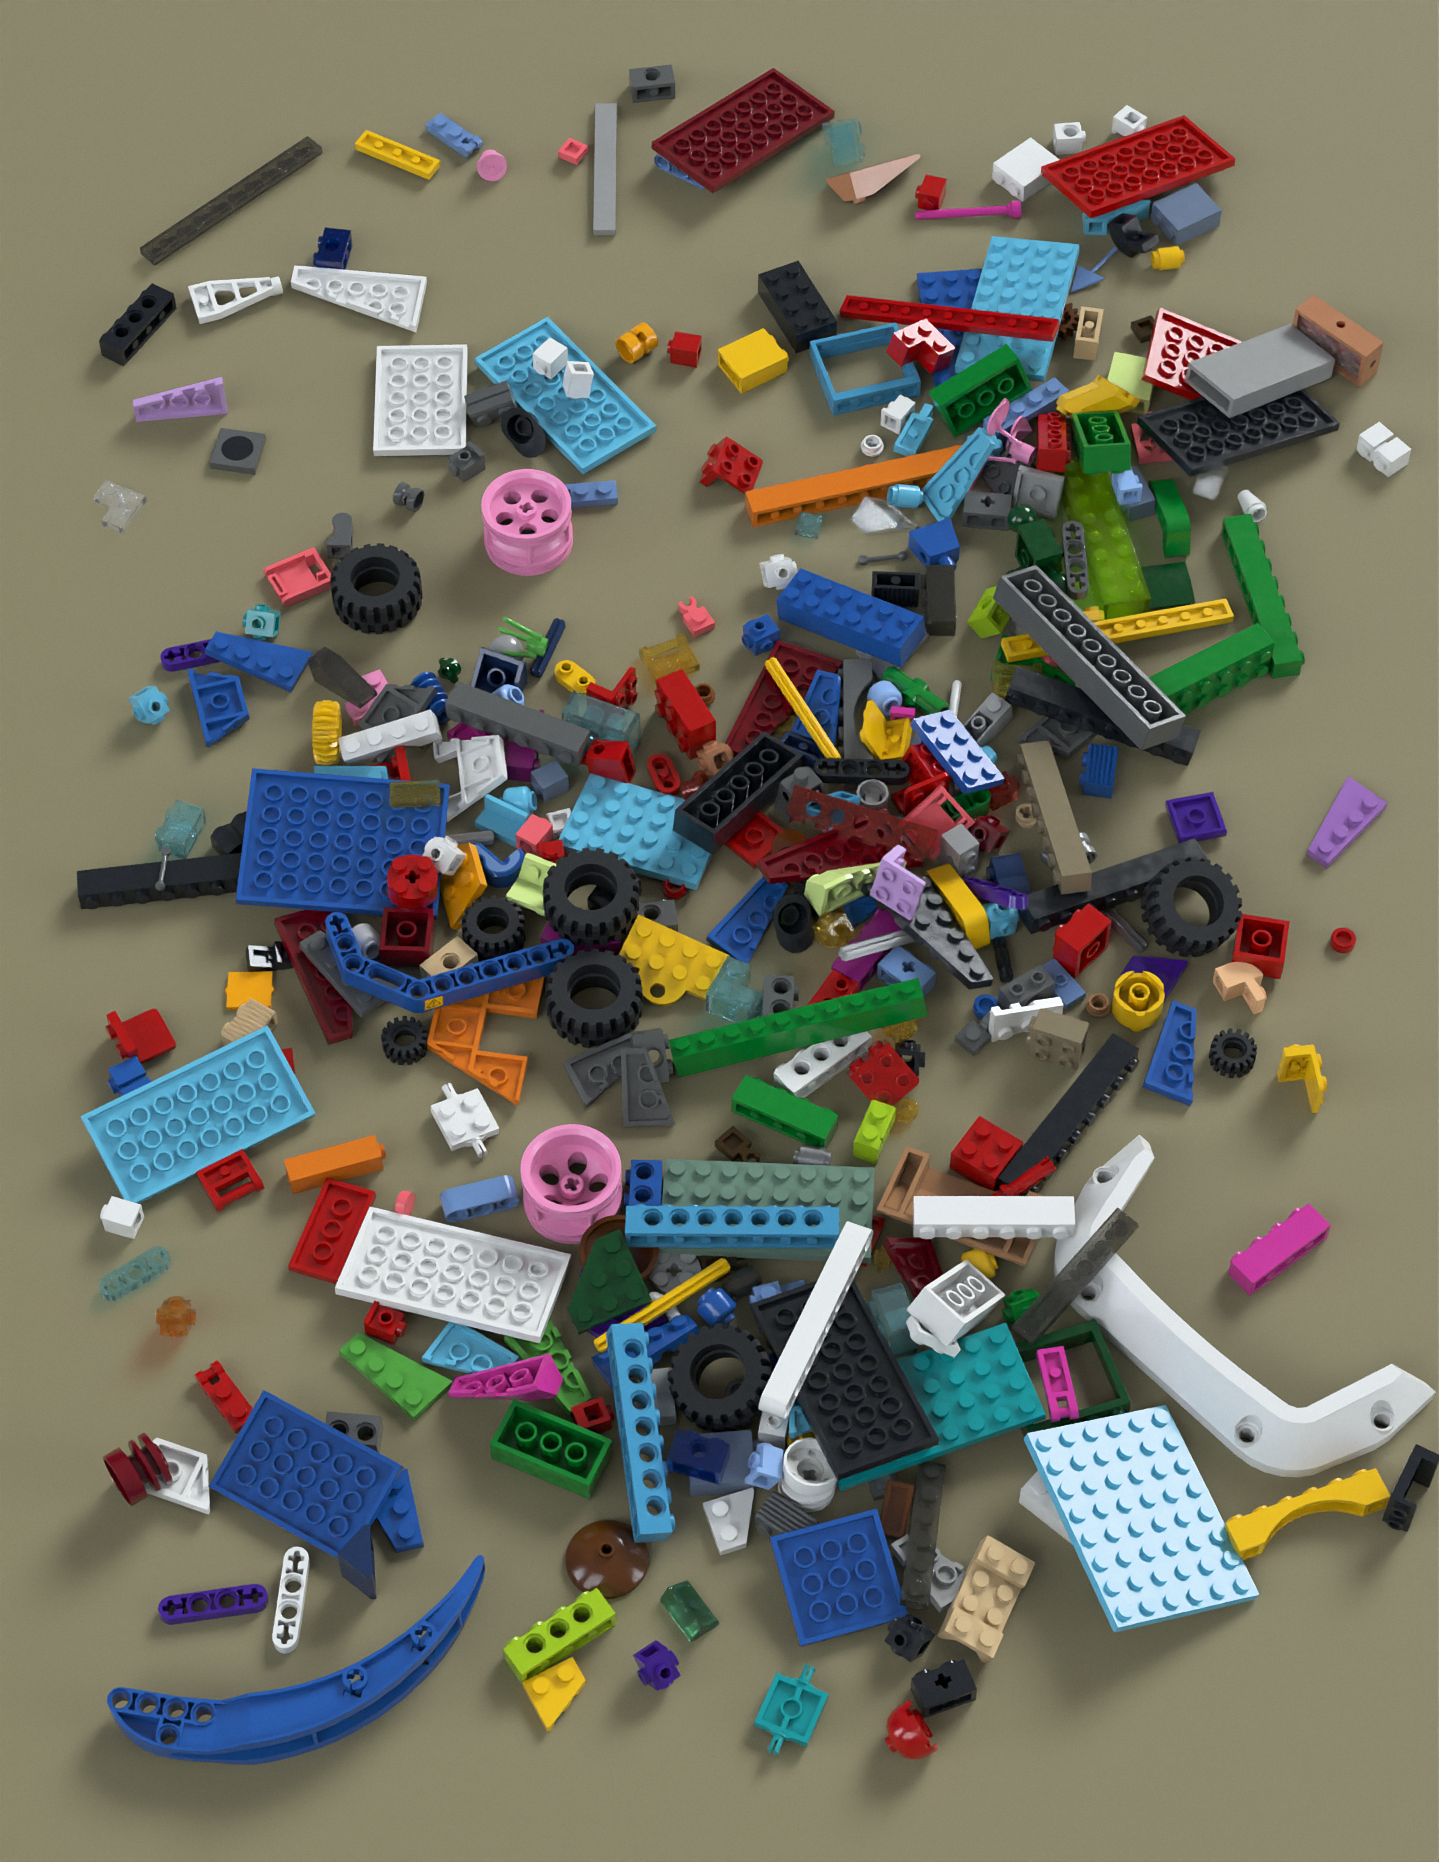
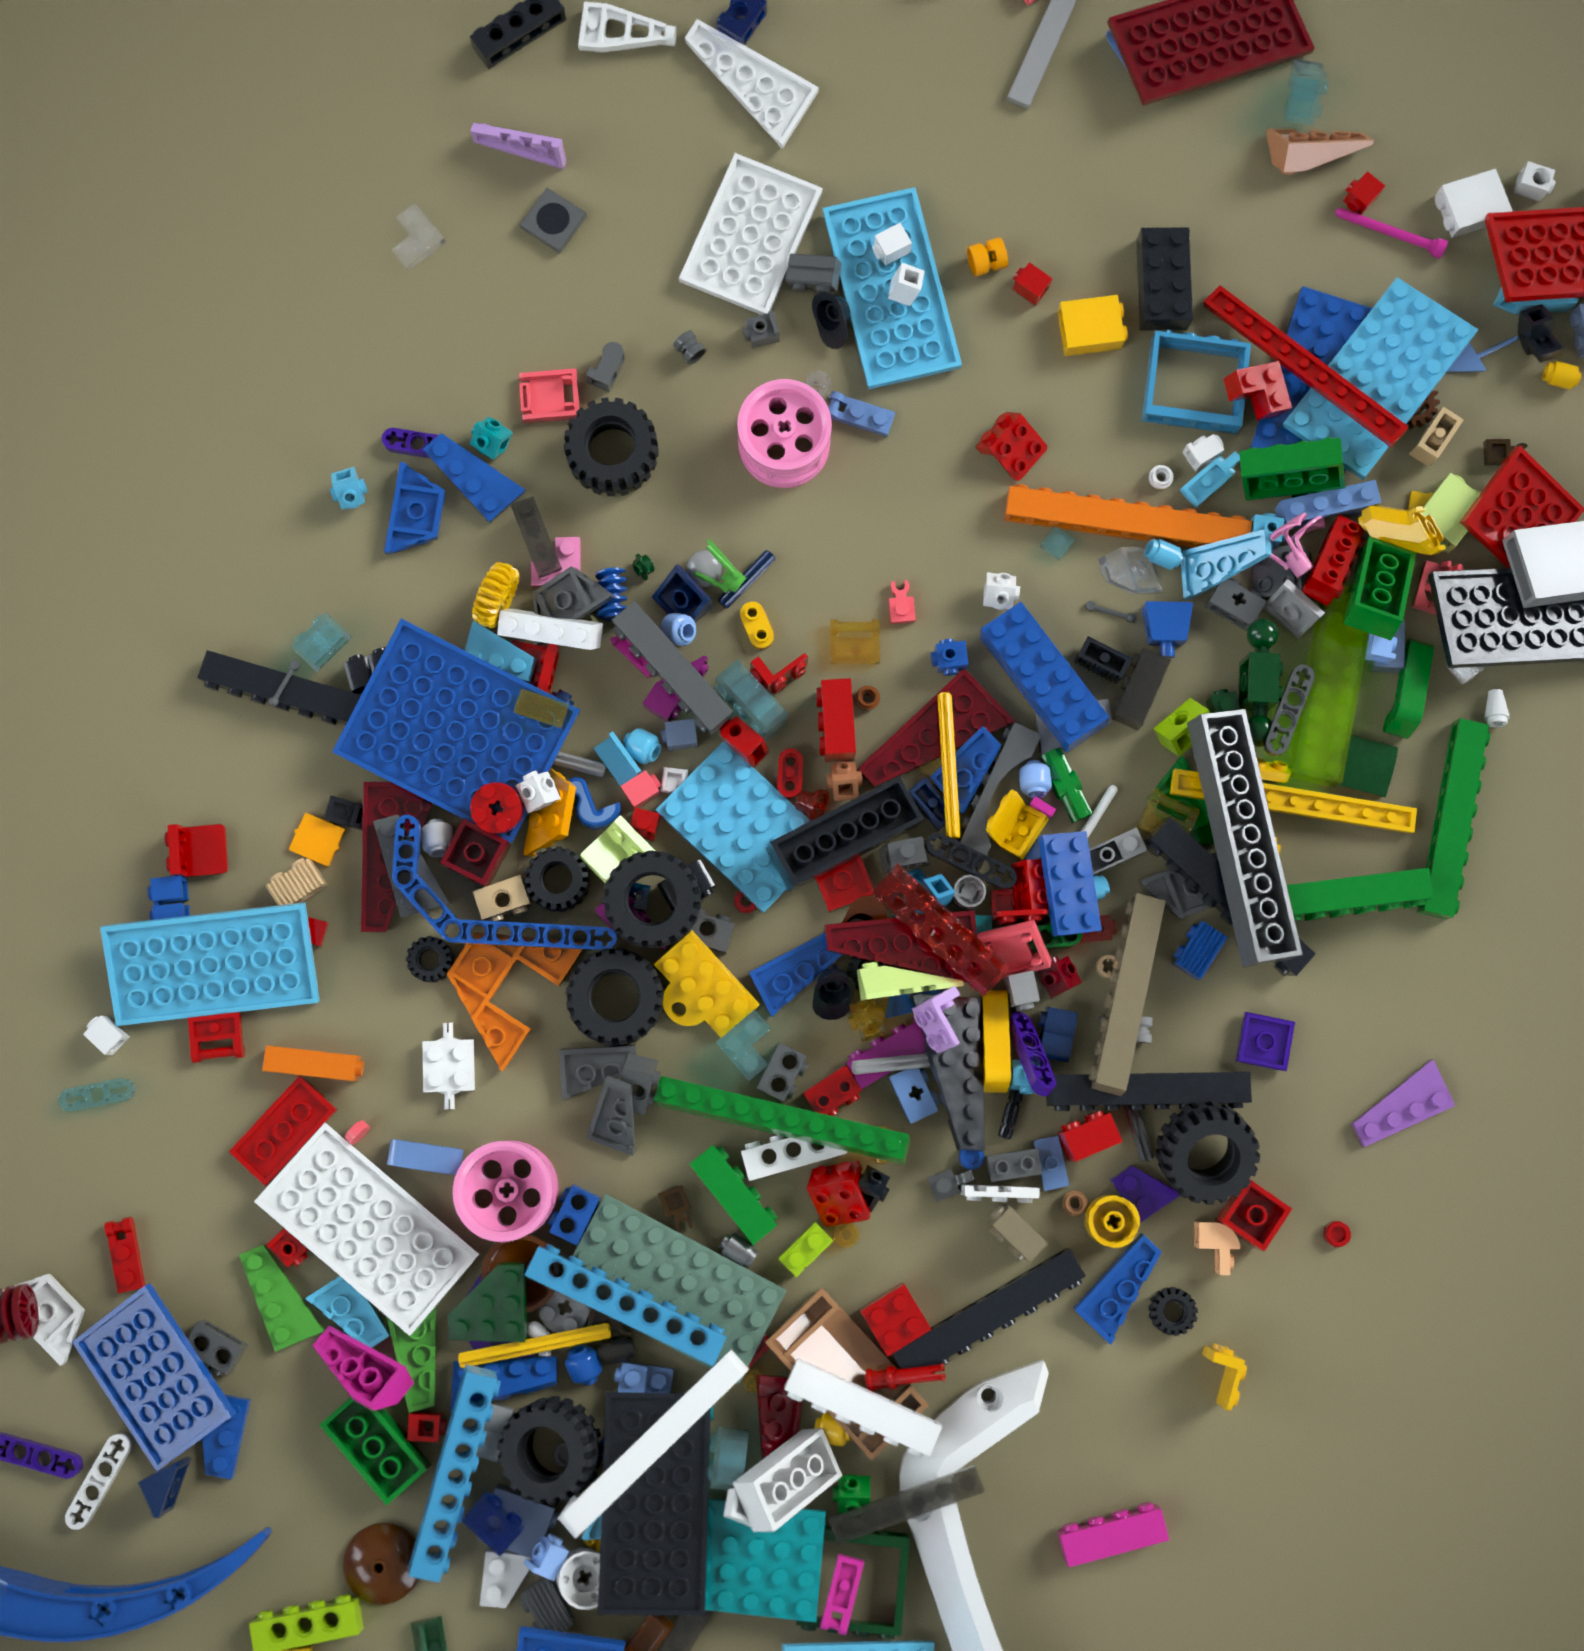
camera: 20 degrees right, 25 degrees up
clear orange brick [156,1296,196,1337] -> none
white wing [433,735,507,822] -> none

